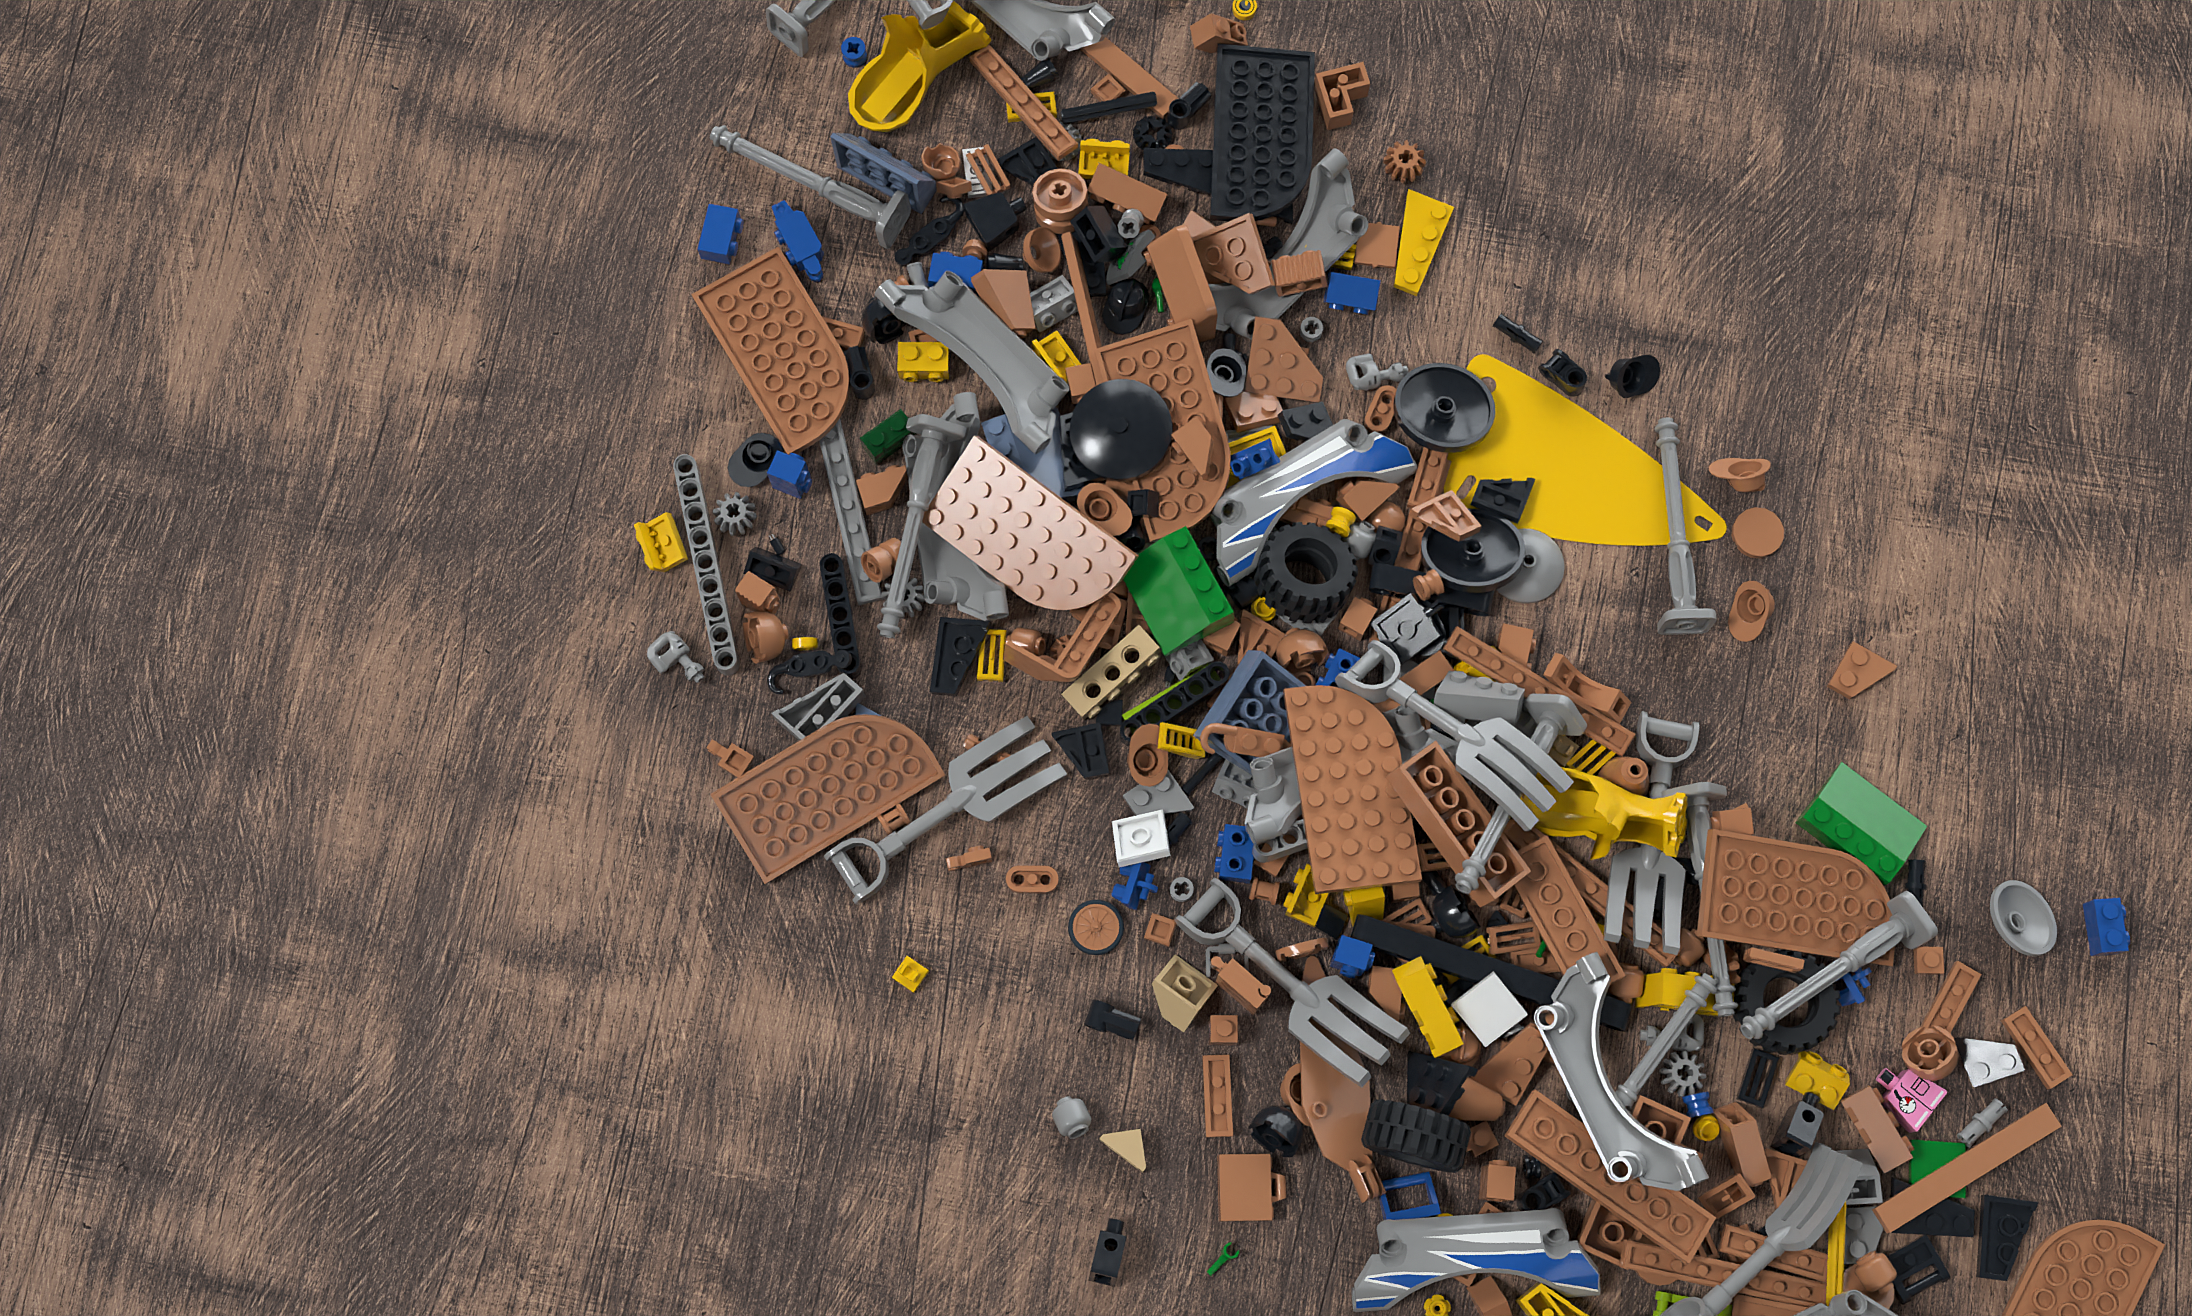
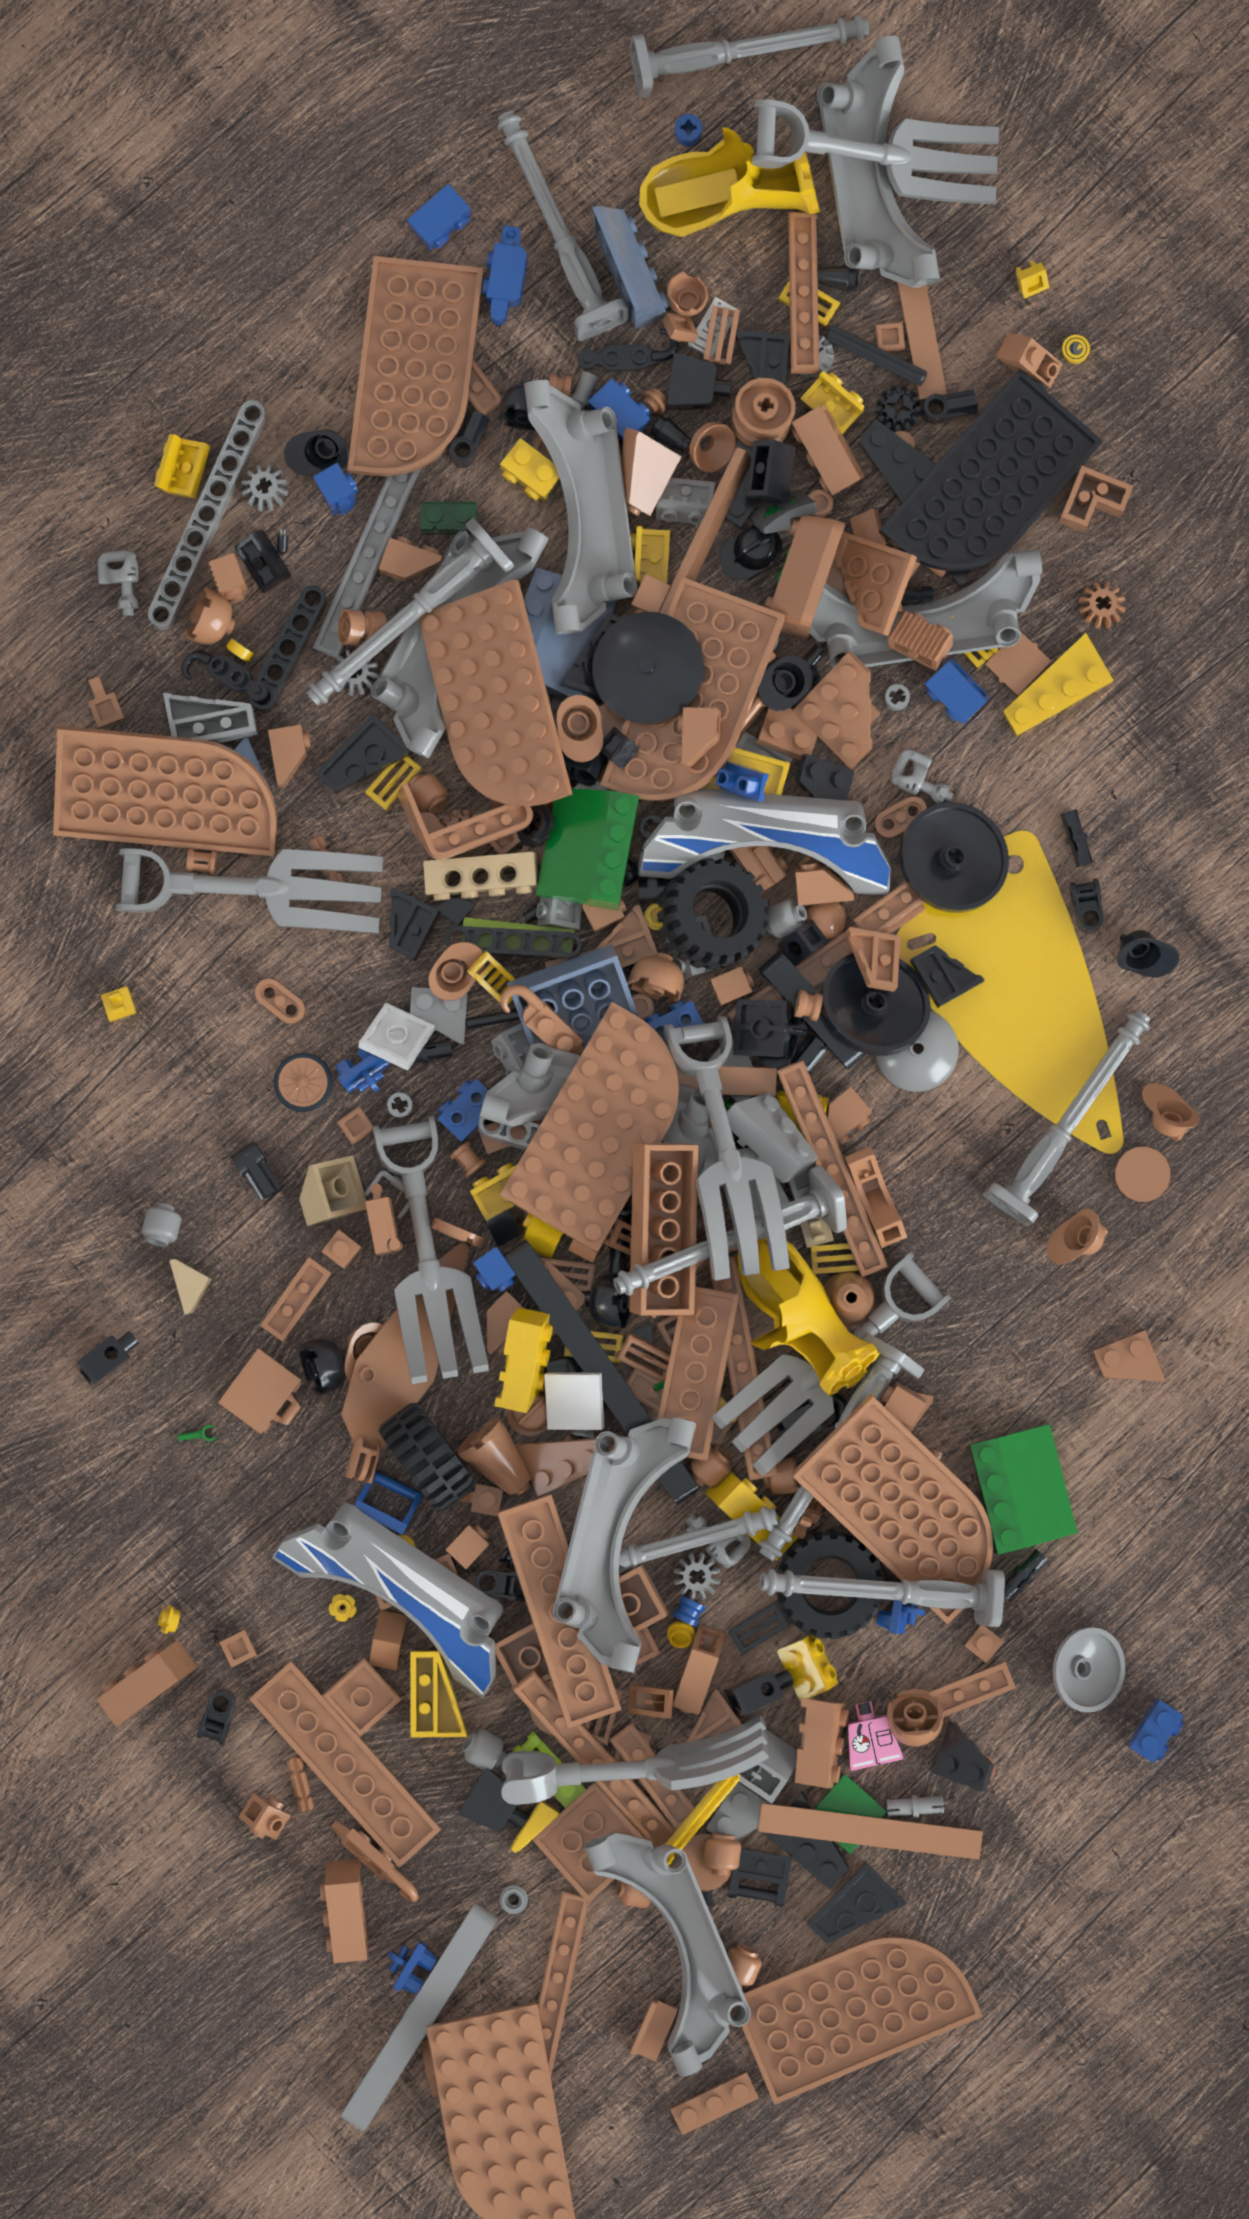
camera: 40 degrees right, 10 degrees up
nougat plate [946,845,992,871] -> none
light grey bush [1118,208,1144,238] -> none
yellow wheel [1325,507,1356,538] -> none
black wing [1407,1051,1478,1116] -> none
nougat tile [1743,947,1805,973] -> none
nougat plate [2001,1006,2072,1090] -> none
none -> nougat slope [268,724,311,788]
none -> black gear [517,804,555,848]

